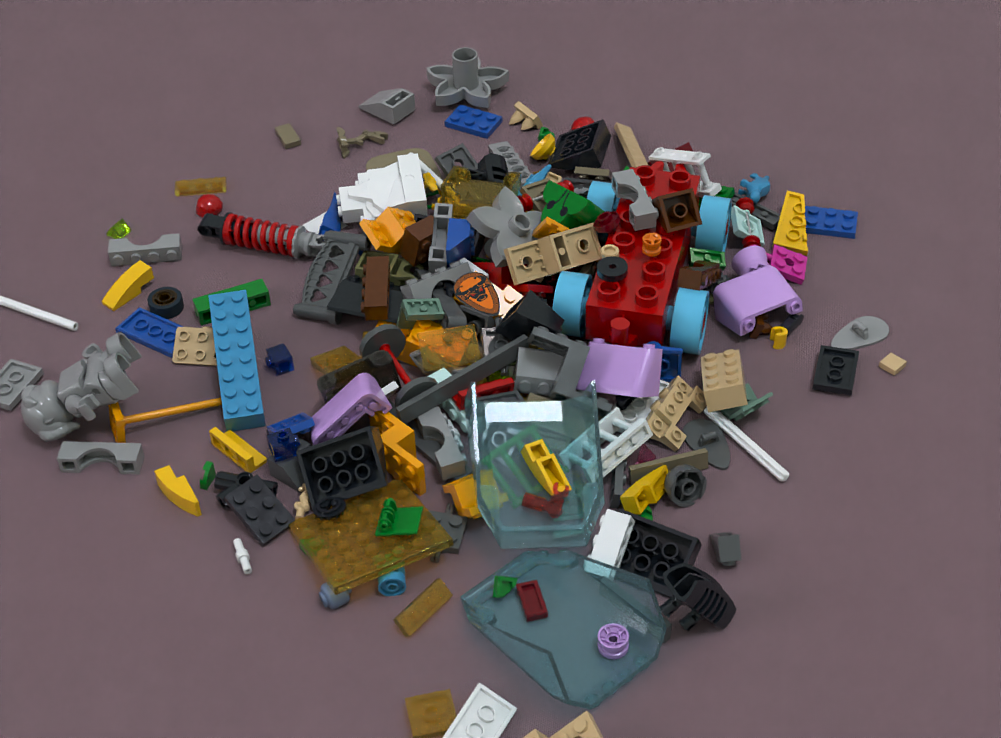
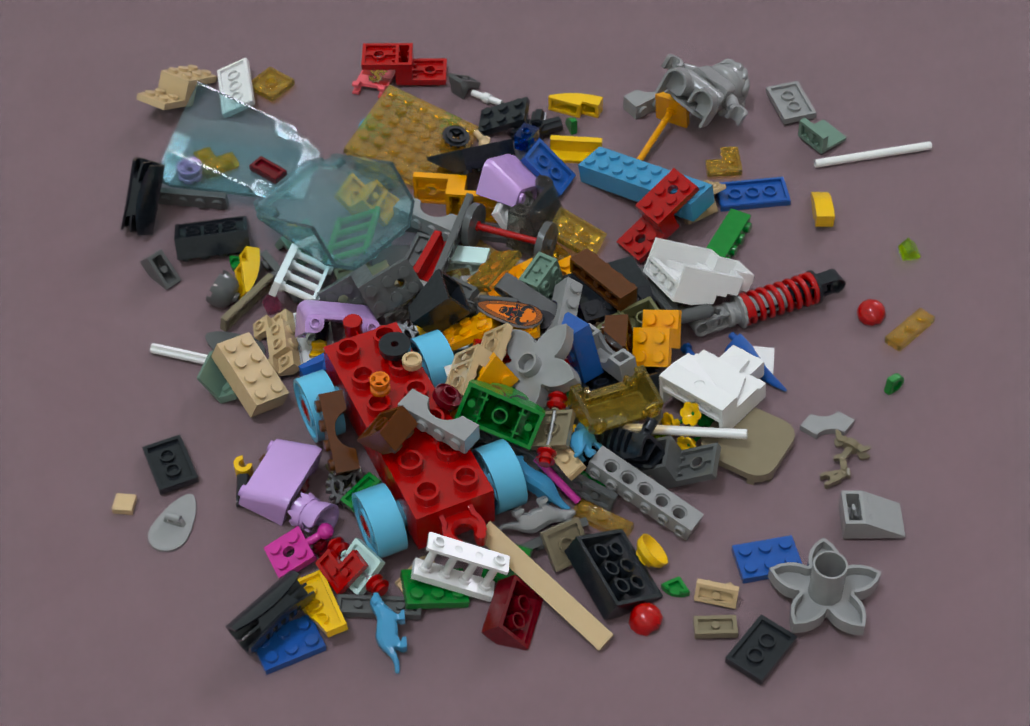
camera: 140 degrees right, 5 degrees up
light grey arch [108,233,183,266] -> none
black wheel [147,287,184,319] -> none
clear blue brick [265,343,294,376] -> none
dark tan tile [275,123,301,149] -> none
green hinge [375,498,423,536] -> none
clear yellow plate [393,578,453,637] -> none
green tile [493,576,517,598] -> none
yellow slope [520,439,572,497] -> none
clear red bar [522,482,569,518] -> none
white brick [585,509,635,580] -> none
none -> clear yellow plate [193,147,239,178]
none -> black piece [225,570,316,656]
none -> red plate [315,549,369,594]
none -> coral flag [352,70,396,99]
none -> red bracket [361,43,447,86]
none -> dark grey slope [449,73,481,99]
none -> red bracket [616,168,699,264]
none -> white panel [643,237,755,305]
none -> dark tan plate [693,615,738,639]
none -> clear yellow plate [705,147,742,177]
none -> black plate [725,614,798,685]
none -> sand green bracket [798,118,846,154]
none -> light grey tile [800,411,855,439]
none -> green tile [884,373,904,395]

